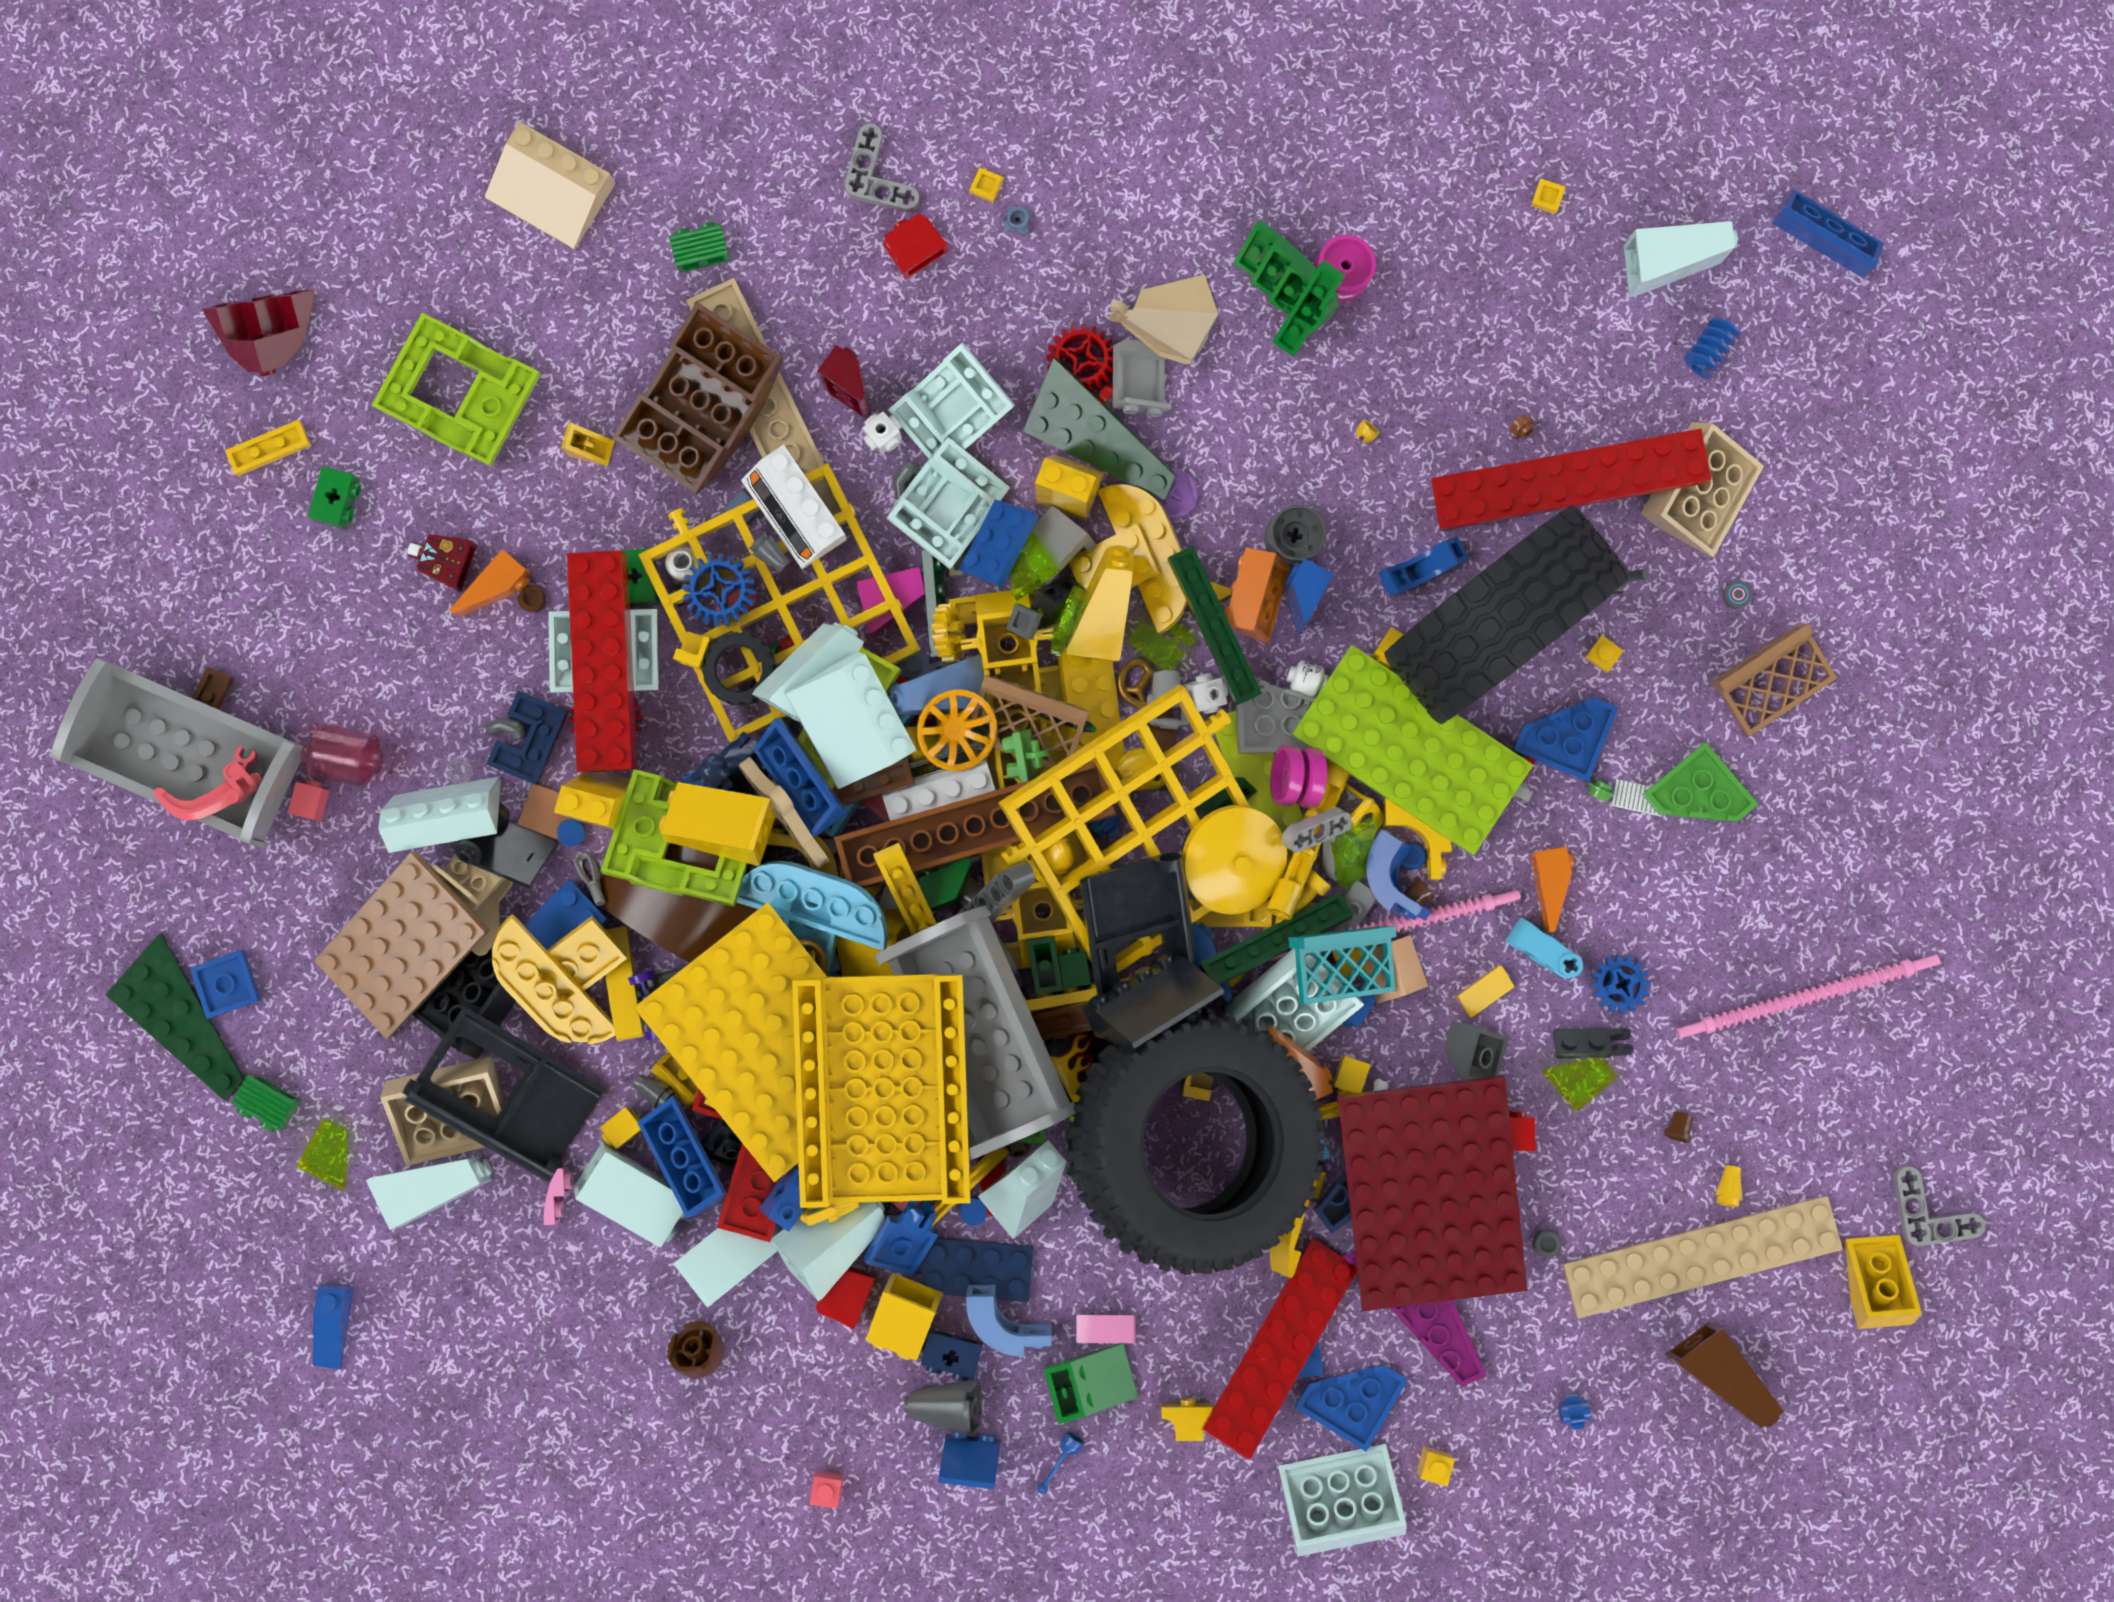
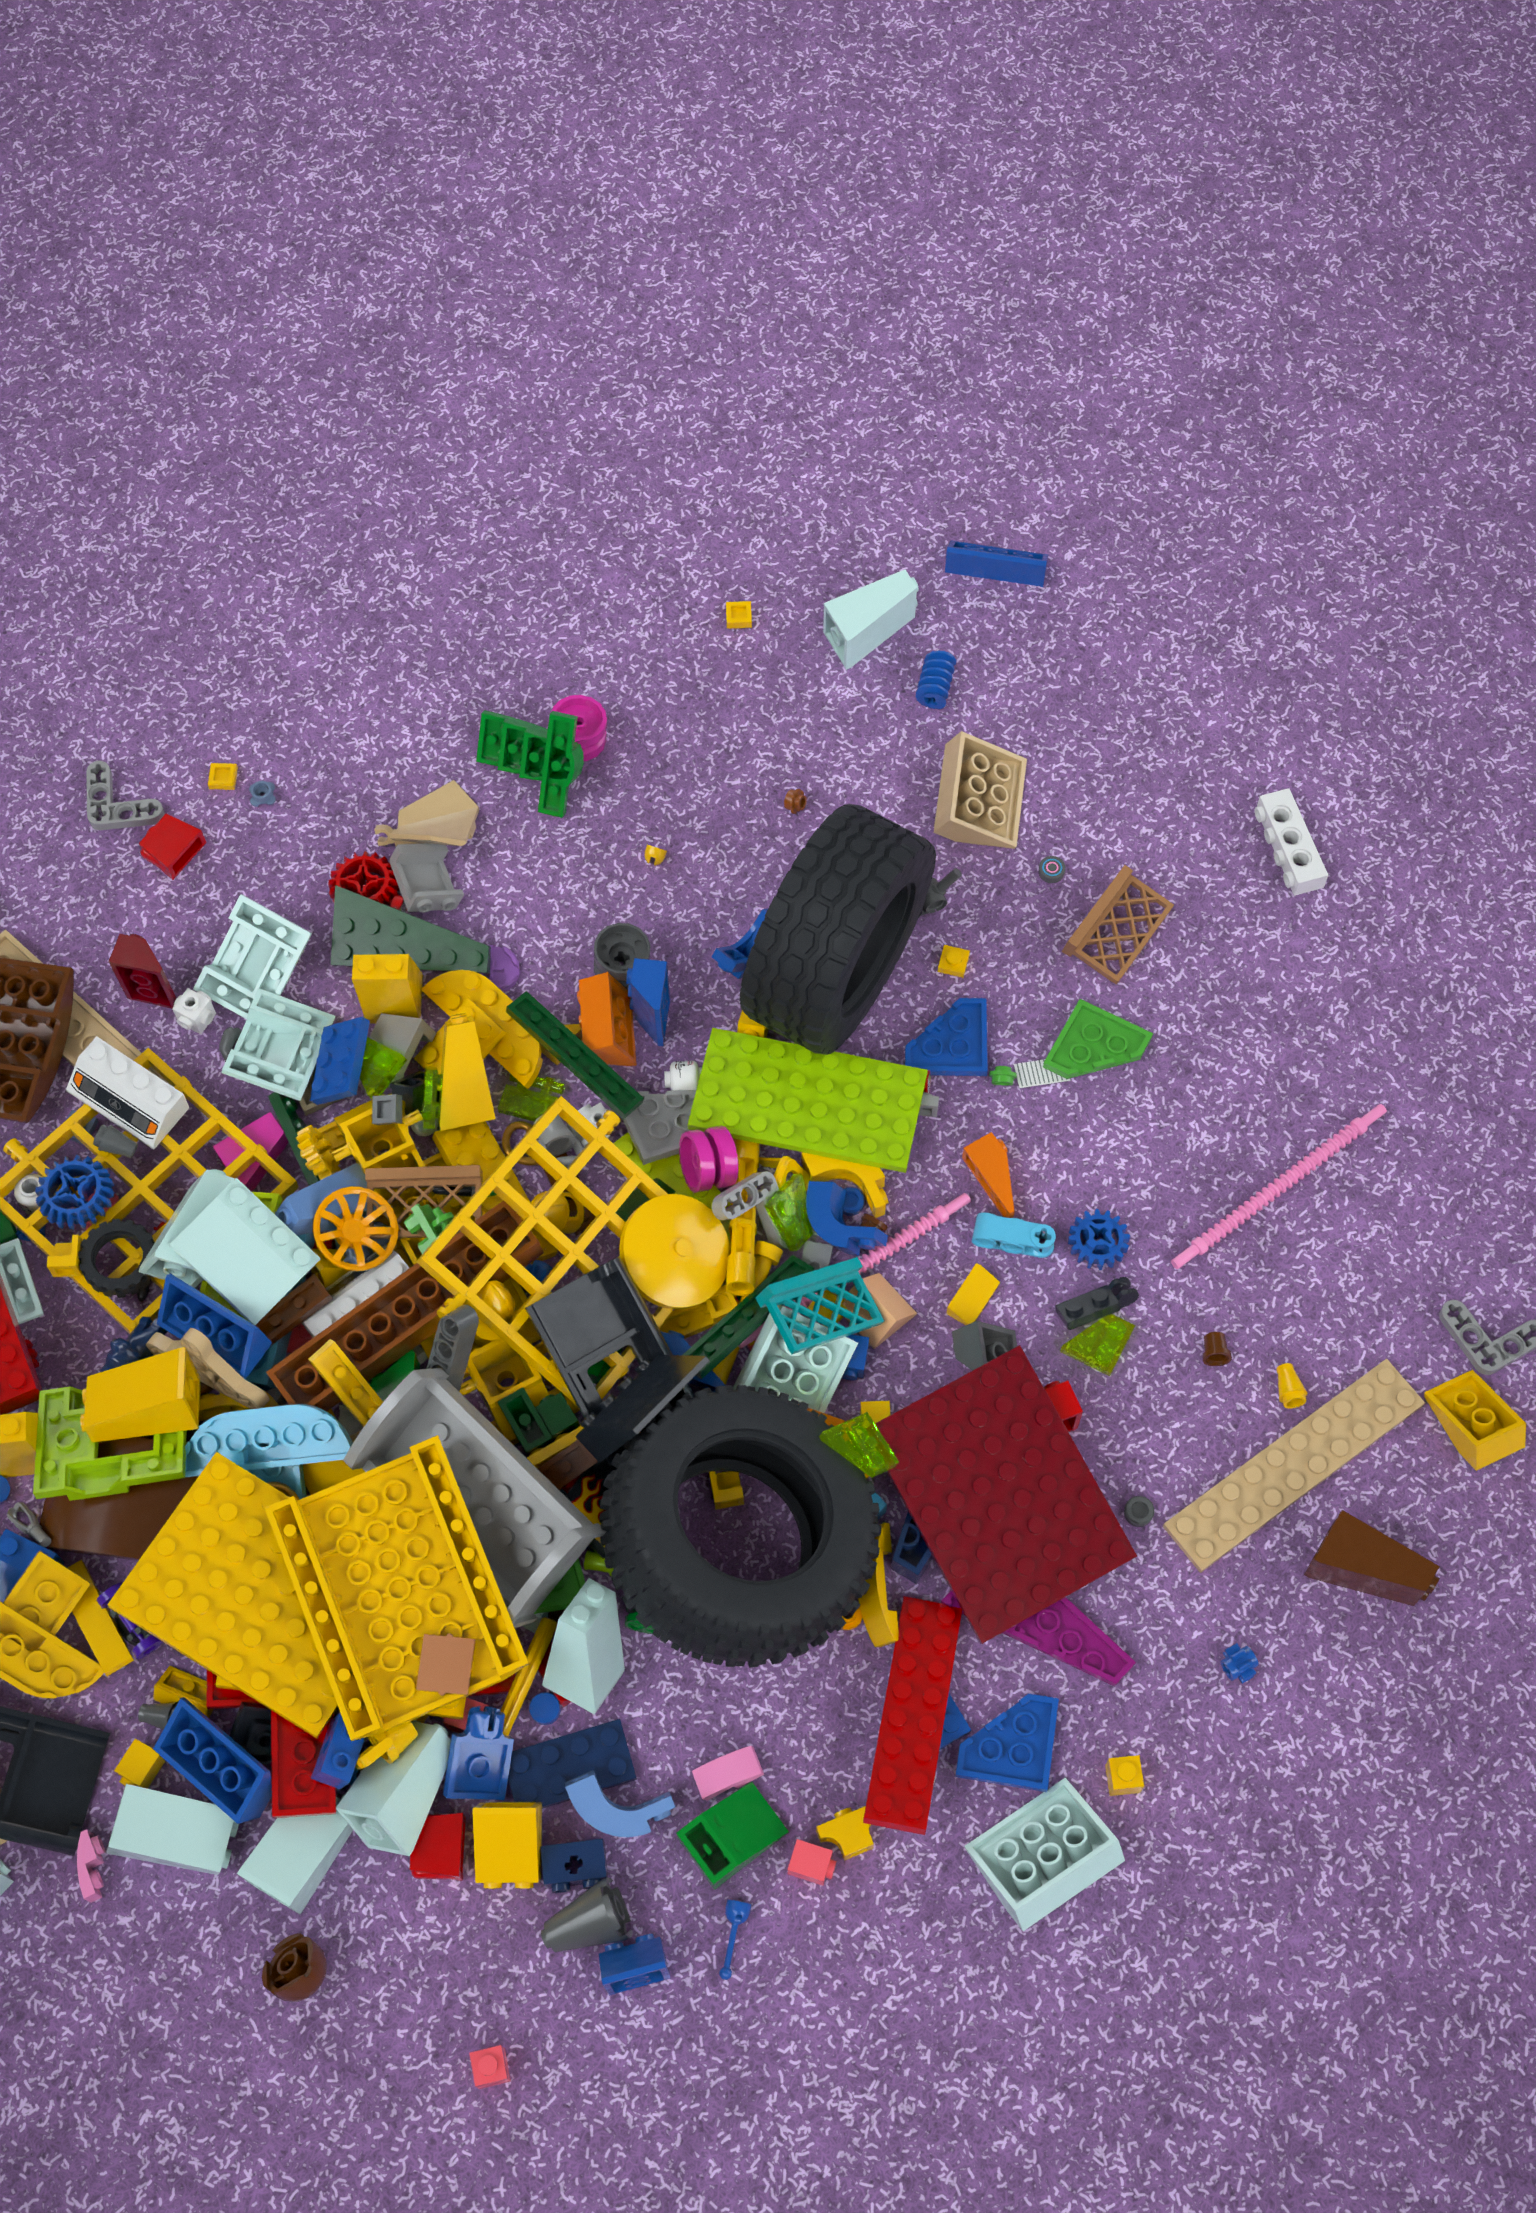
camera: 25 degrees left, 20 degrees down
red plate [1431,428,1711,532] -> none
none -> nougat piece [416,1633,476,1696]
none -> coral brick [788,1839,837,1886]
none -> clear neon green wing [819,1412,899,1478]
none -> white brick [1255,788,1328,896]

